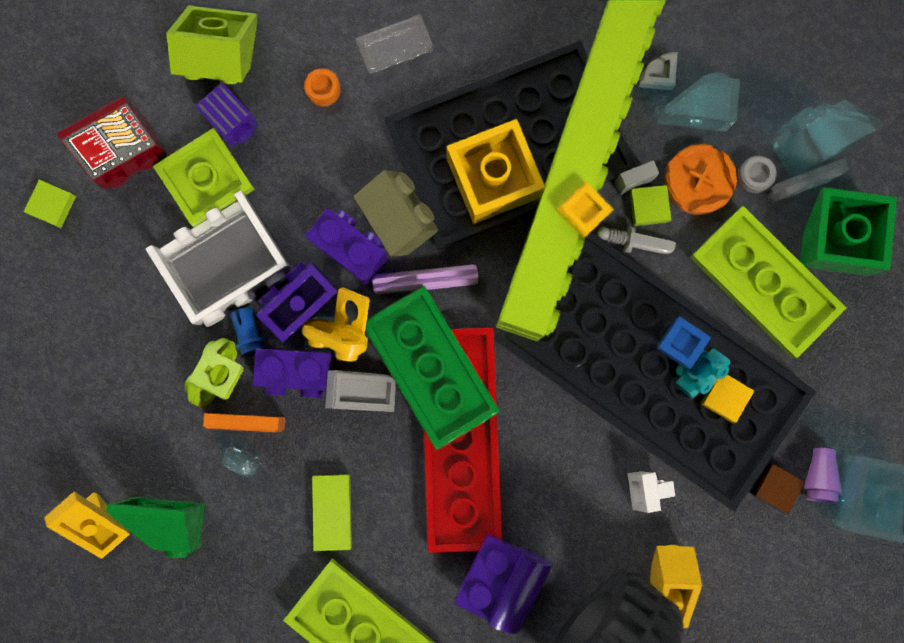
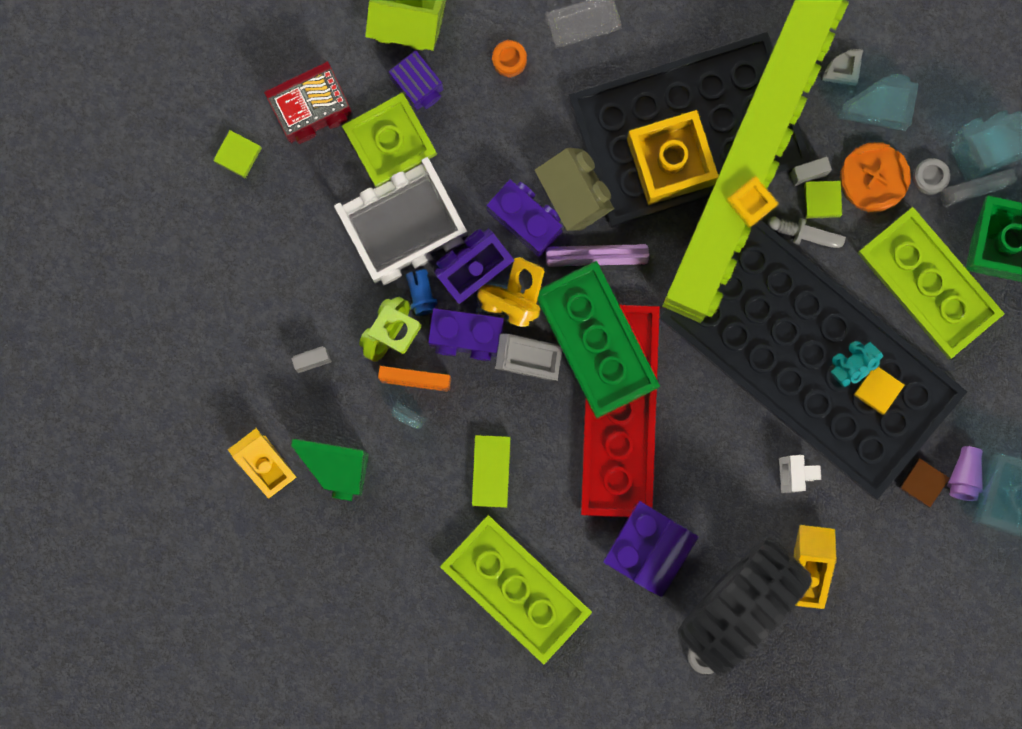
camera: 15 degrees right, 0 degrees up
blue tile [656,316,711,369] -> none
none -> light grey tile [291,346,332,373]

